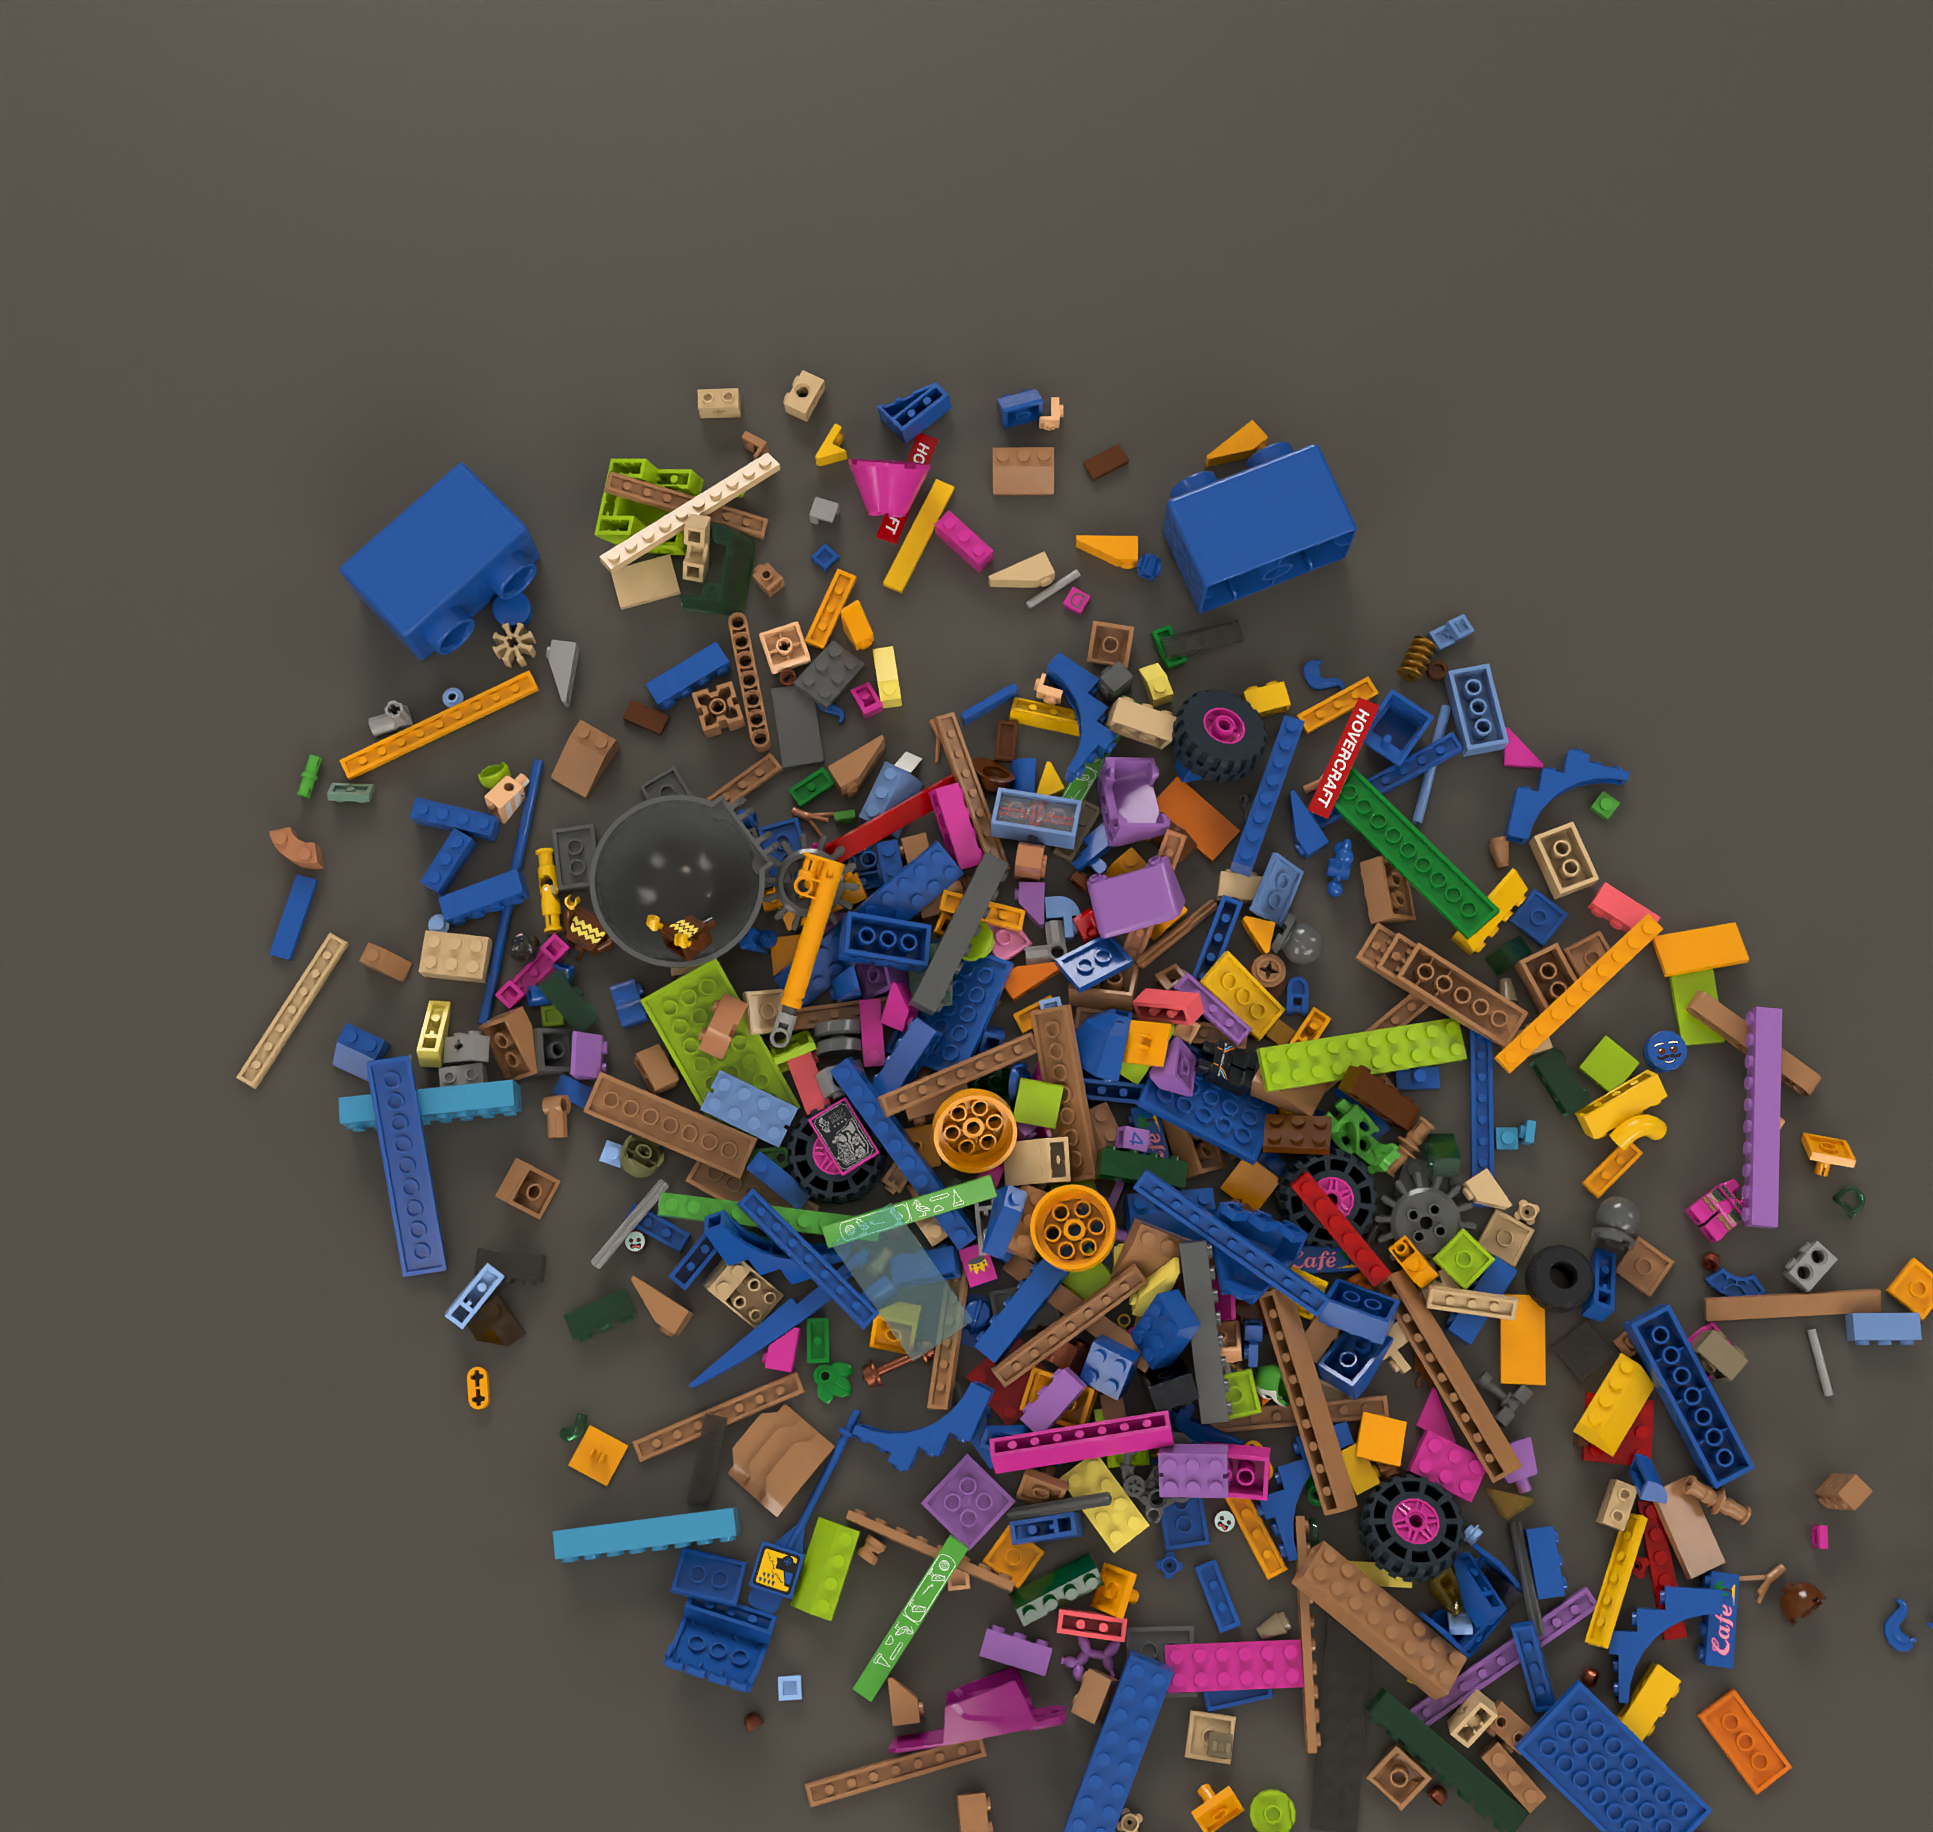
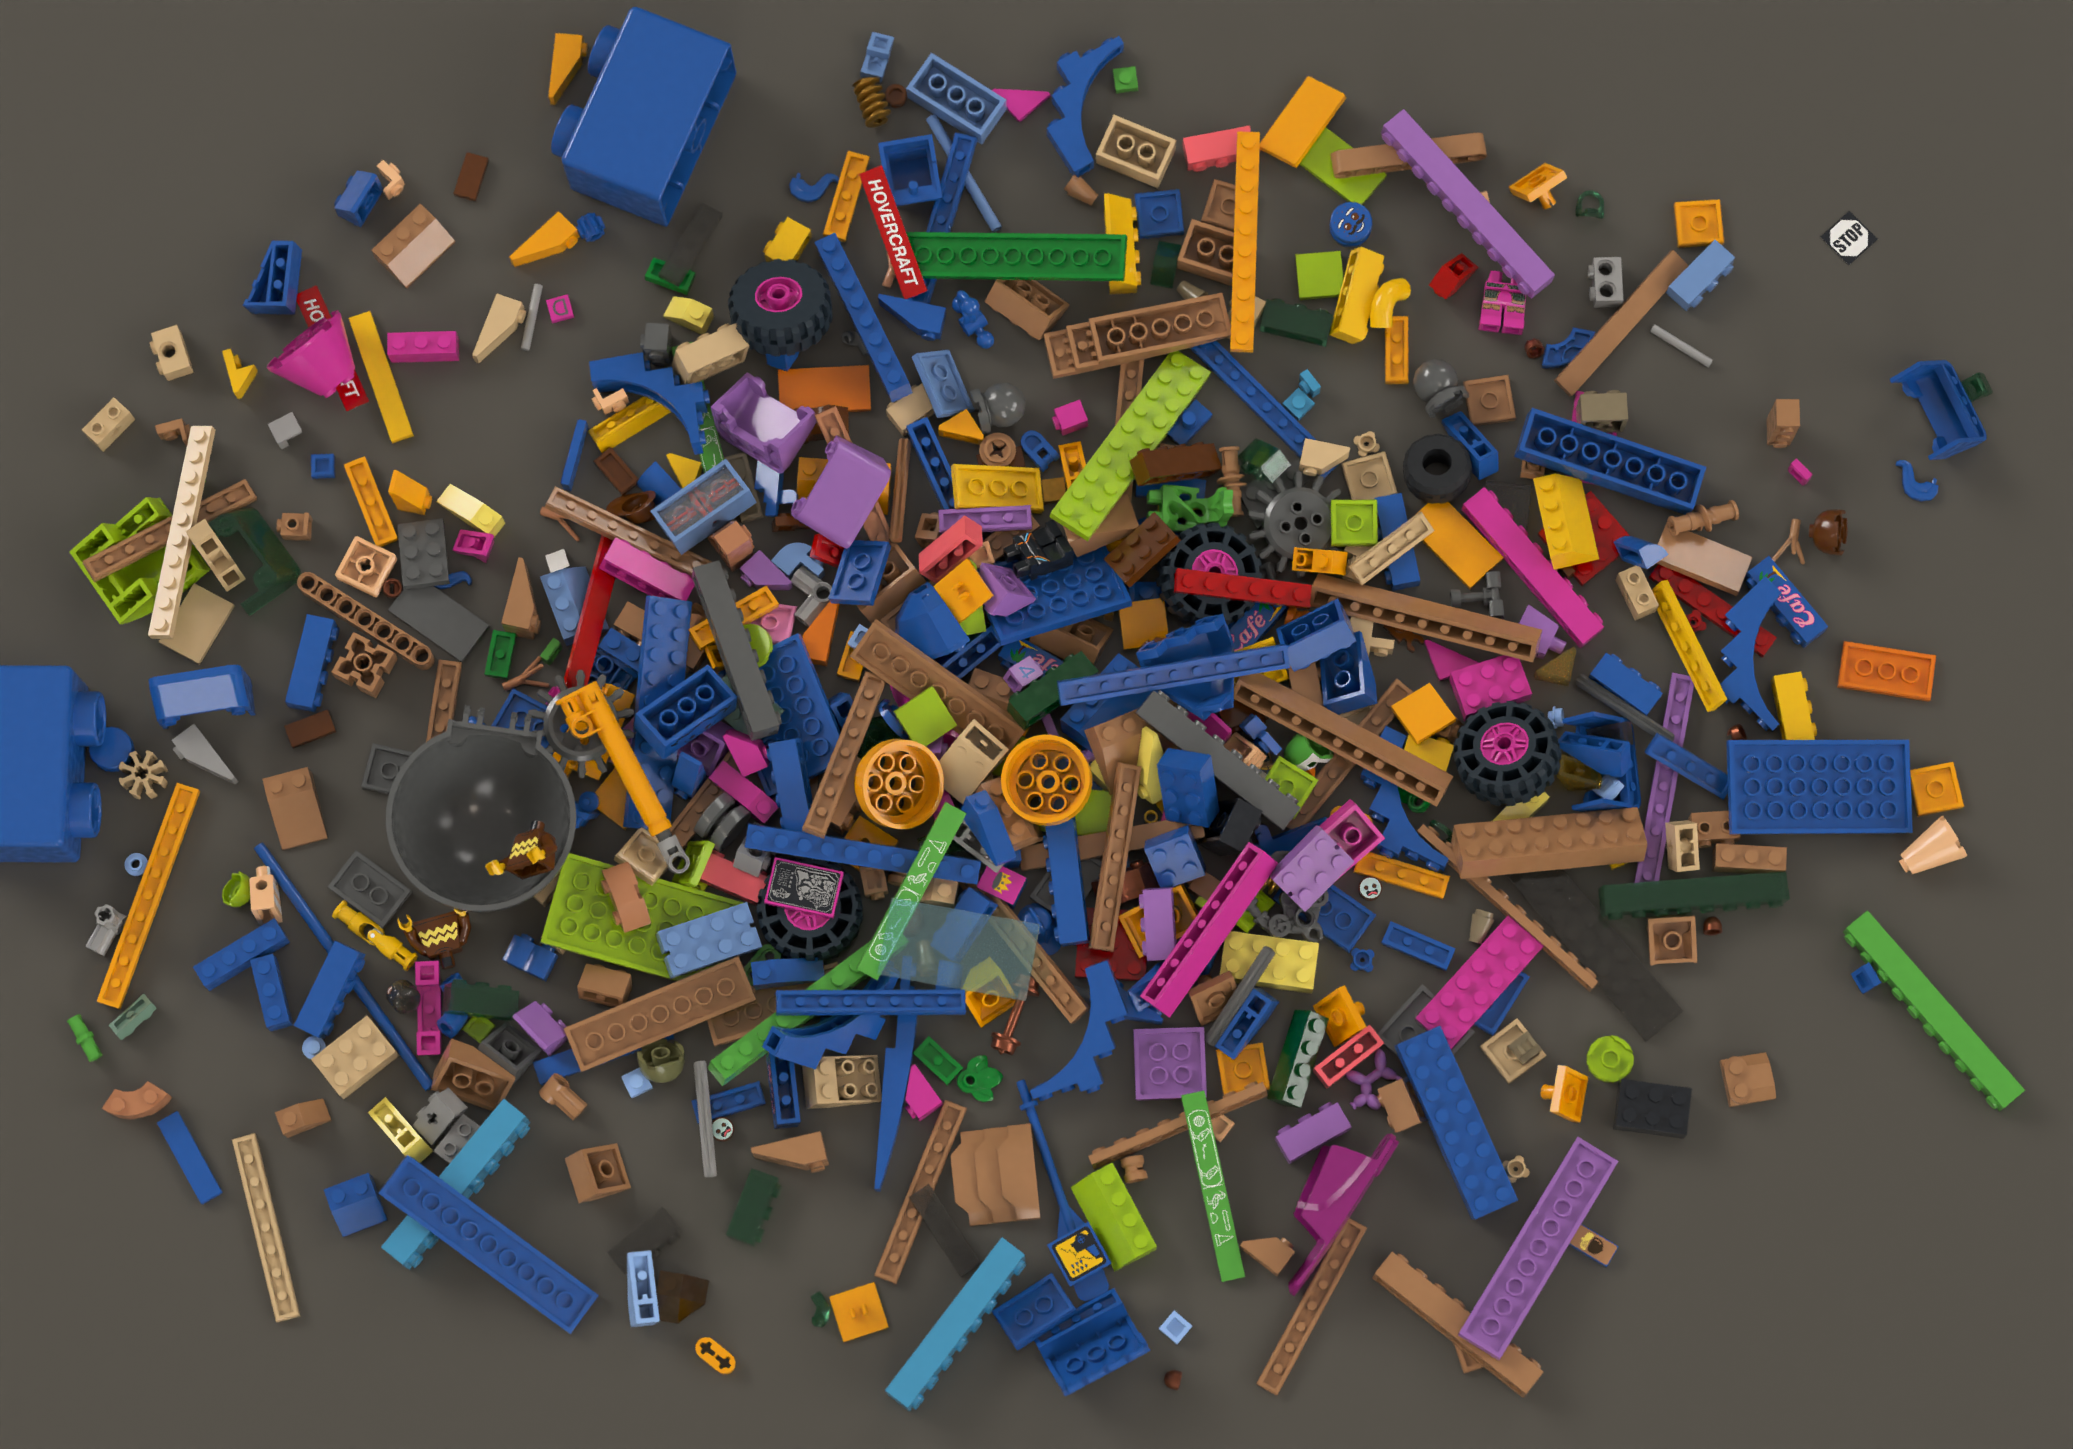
camera: 45 degrees left, 0 degrees up
medium nougat slope [1087,621,1134,668] -> none
none -> windscreen [148,665,255,729]
none -> dark pink brick [1052,400,1088,436]
none -> red slope [1429,253,1479,300]
none -> dark pink brick [1461,487,1604,649]

